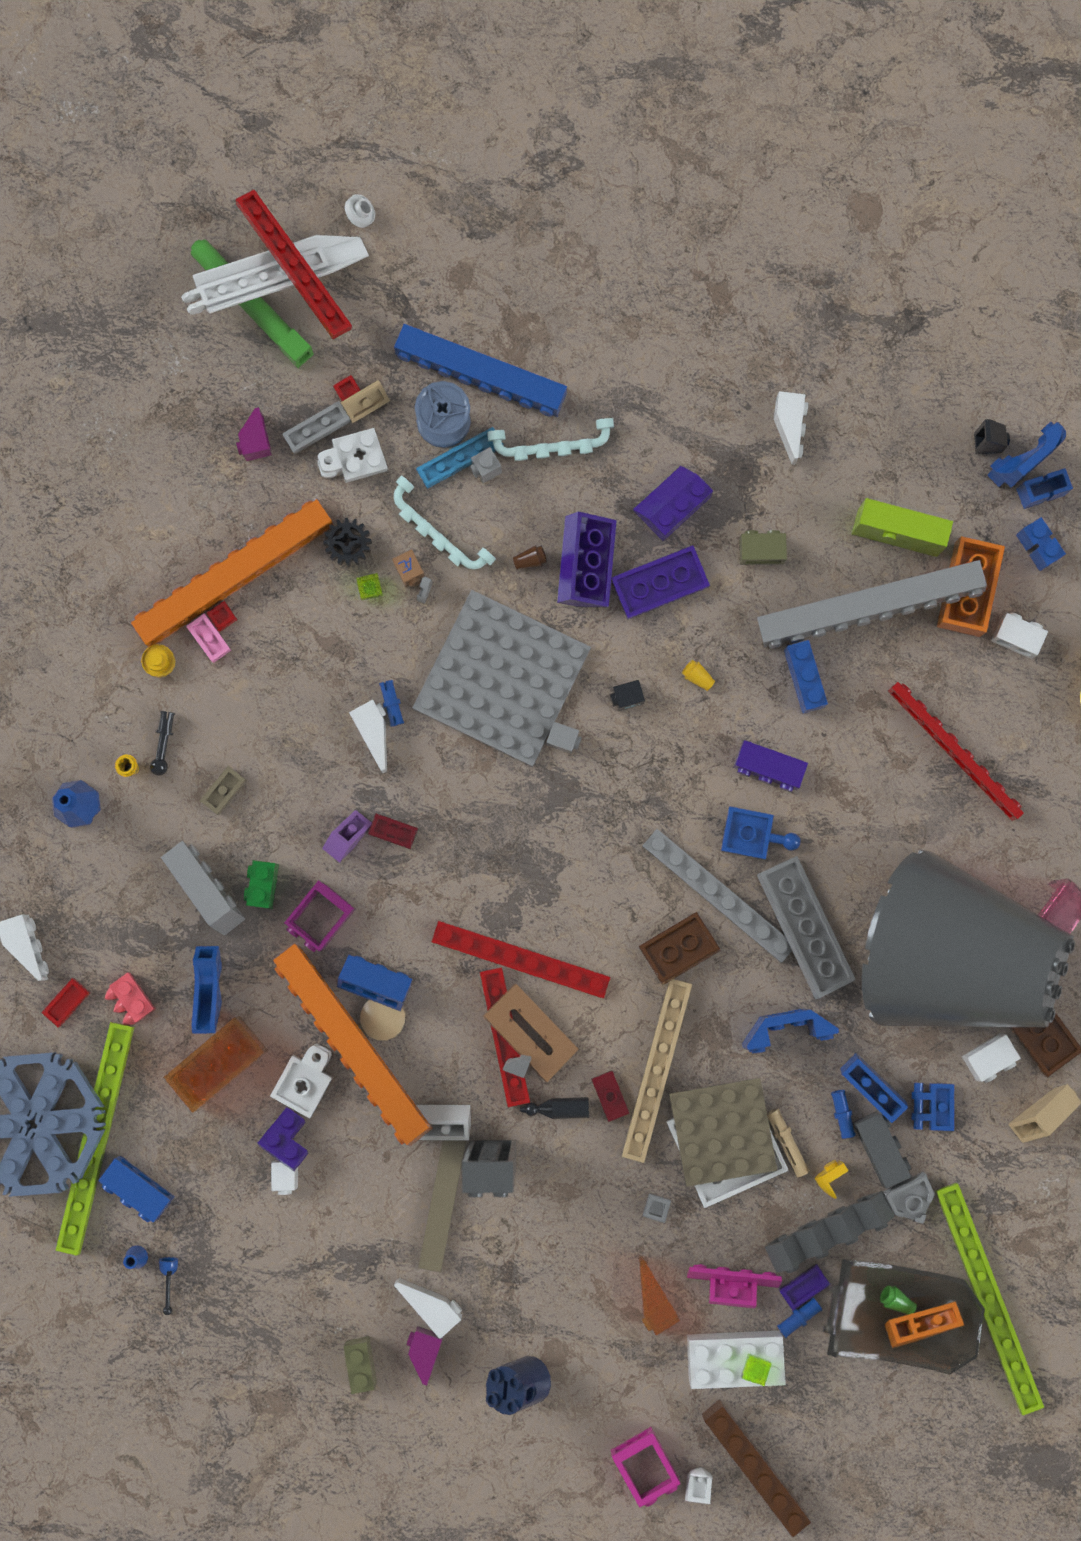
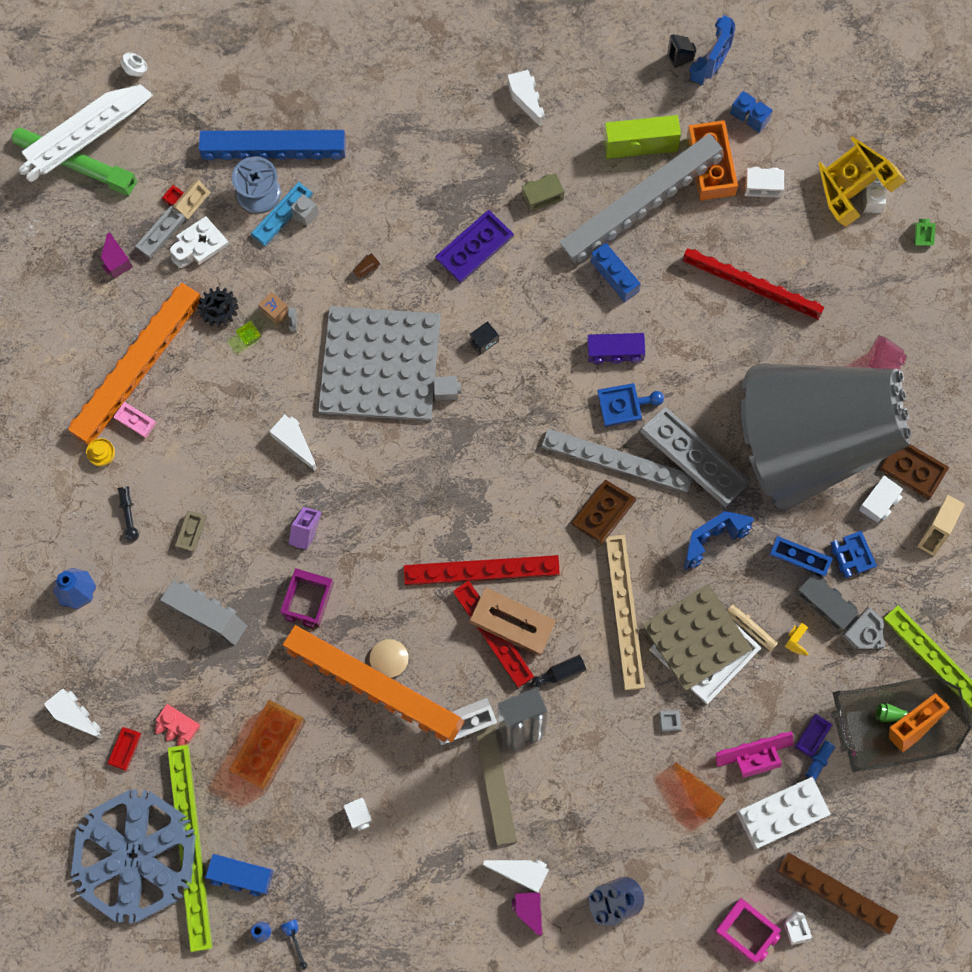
camera: 20 degrees left, 10 degrees down
yellow cone [115,754,139,777] -> none
blue arch [192,946,222,1034] -> none
red tile [206,601,238,632] -> none
red plate [236,190,352,340] -> none
green brick [244,860,279,909] -> none
dark purple plate [257,1107,309,1172] -> none
white plate [270,1043,333,1118] -> none
blue brick [337,955,412,1012] -> none
olive piece [343,1336,377,1394] -> none
dark red plate [368,813,418,850] -> none
blue pin [379,680,404,727] -> none
light aqua bar [393,475,496,570] -> none
light aqua bar [487,418,614,461] -> none
light grey tile [503,1055,532,1078] -> none
dark purple slope [557,511,617,608] -> none
dark red plate [591,1070,630,1122] -> none
dark purple slope [633,466,713,541] -> none
yellow cone [682,659,715,691] -> none
clear neon green plate [741,1353,772,1386] -> none
dark grey brick [765,1191,895,1274] -> none
blue pin [831,1090,856,1139] -> none
blue piece [1016,468,1073,509] -> none

